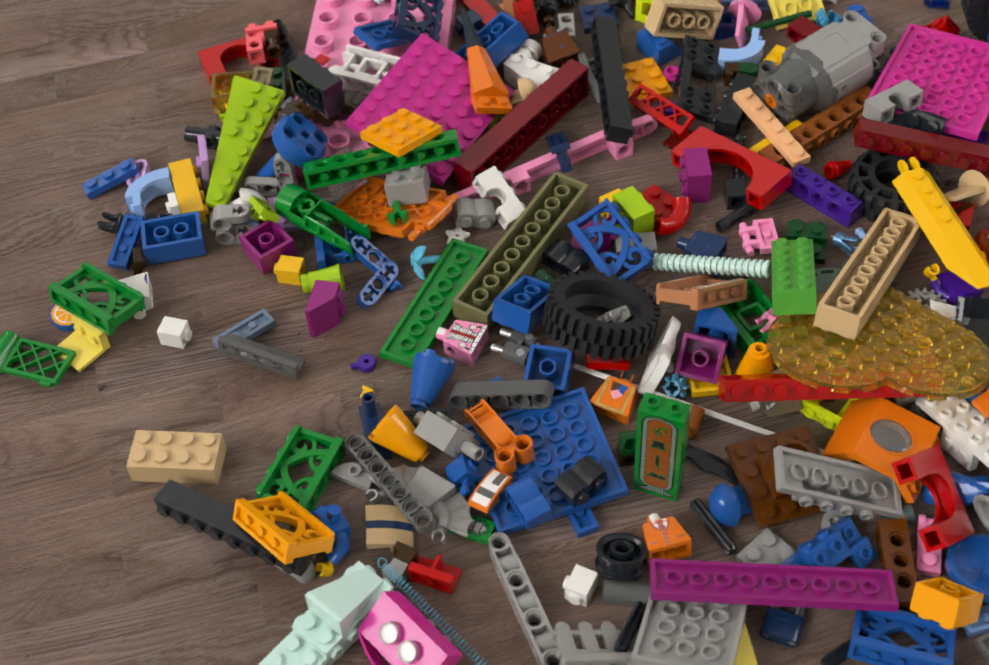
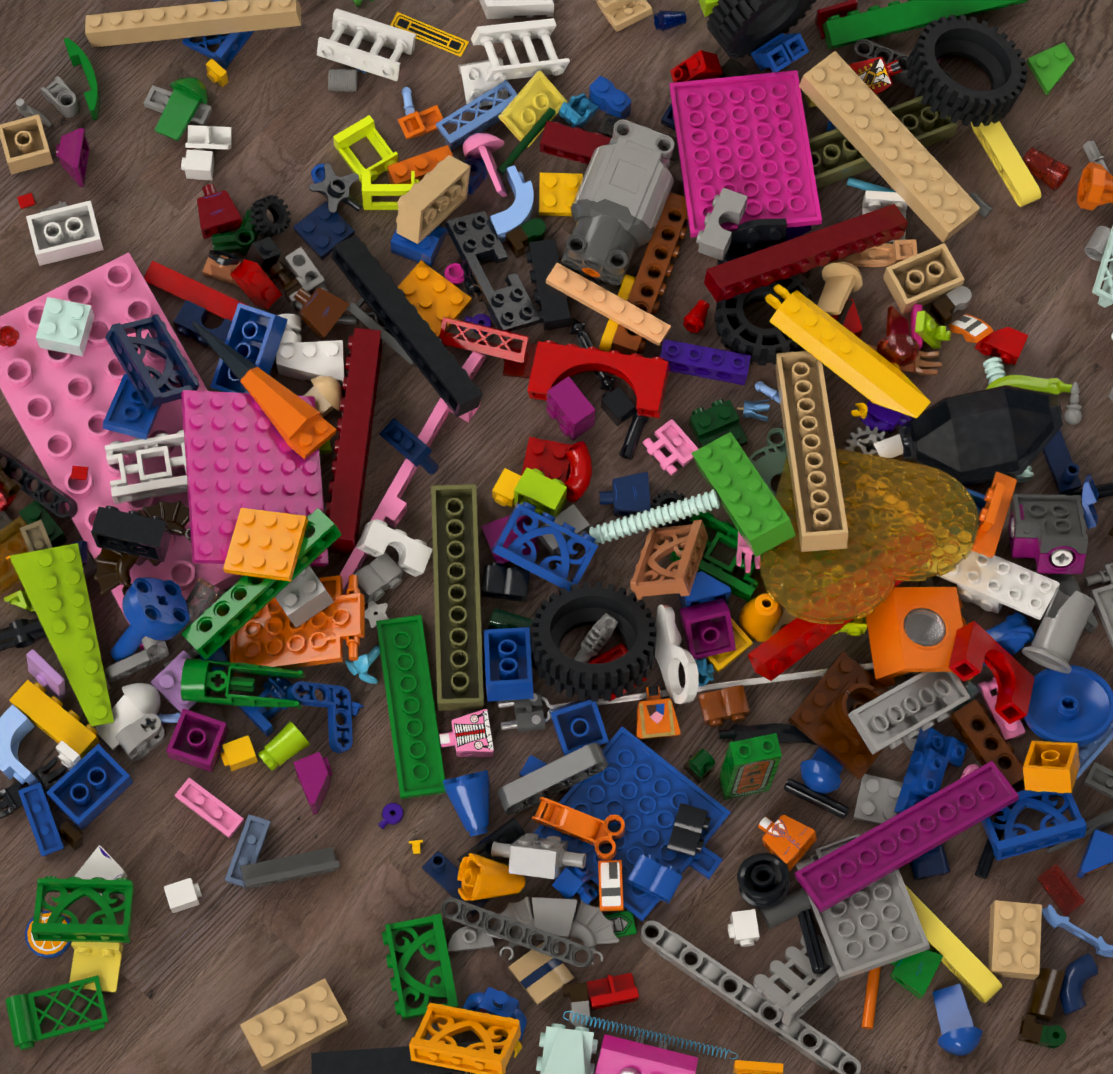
camera: 40 degrees left, 20 degrees up
lime plate [248,195,280,223] -> none
green bar [386,200,409,226] -> none
none -> bright pink plate [174,778,244,839]

